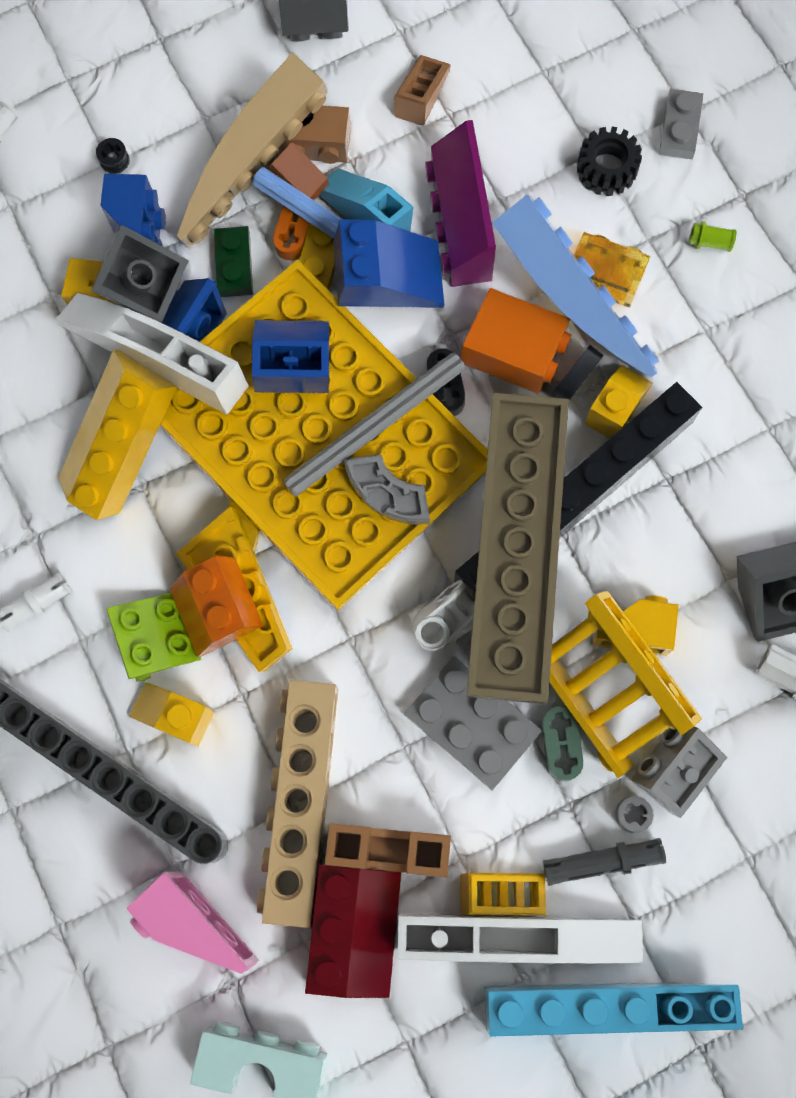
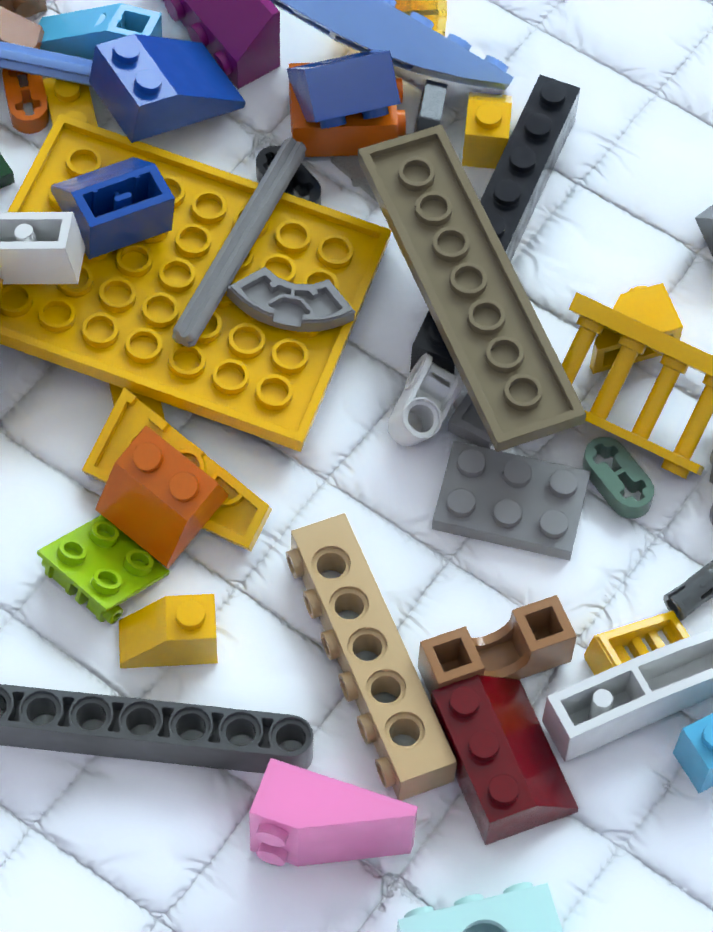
camera: 35 degrees left, 15 degrees down
none -> blue slope [287,50,401,129]

